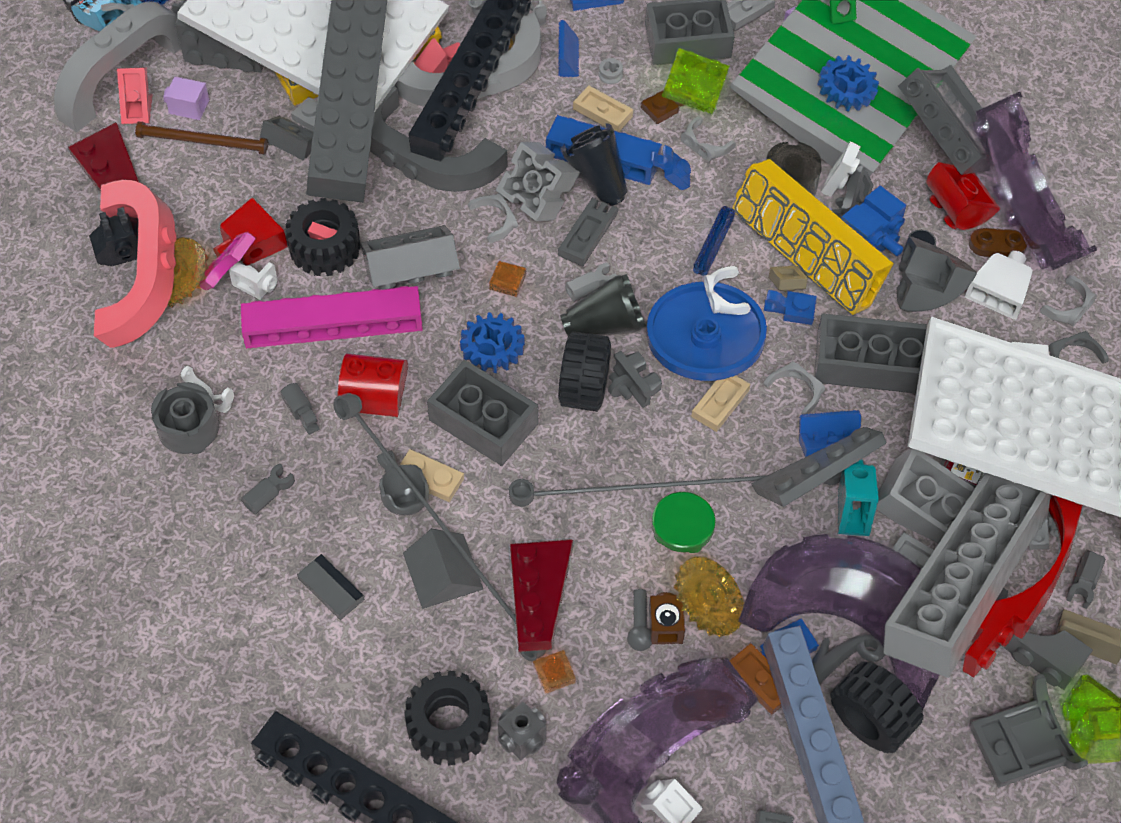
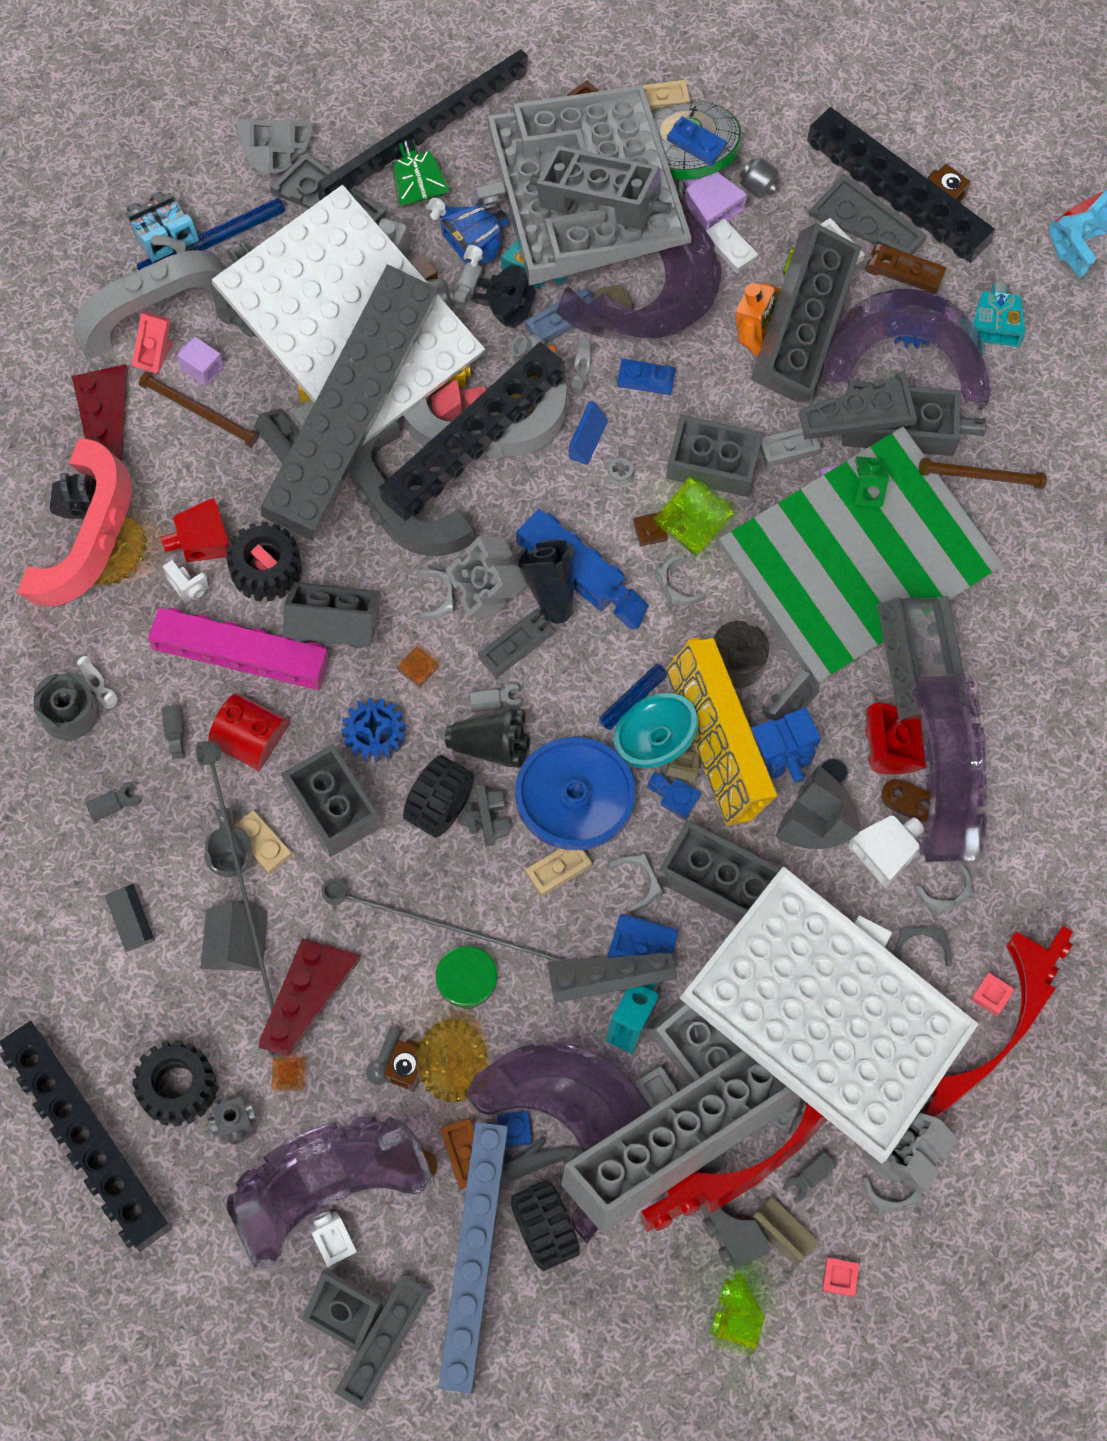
camera: 20 degrees right, 10 degrees up
dark pink tile [197,232,256,291] -> none
tan plate [573,86,633,132] -> none
white cap [704,266,751,315] -> none
blue gear [817,55,879,111] -> none
white plate [821,141,860,196] -> none
dark grey piece [969,674,1088,788] -> none
none -> teal dish [614,693,699,768]

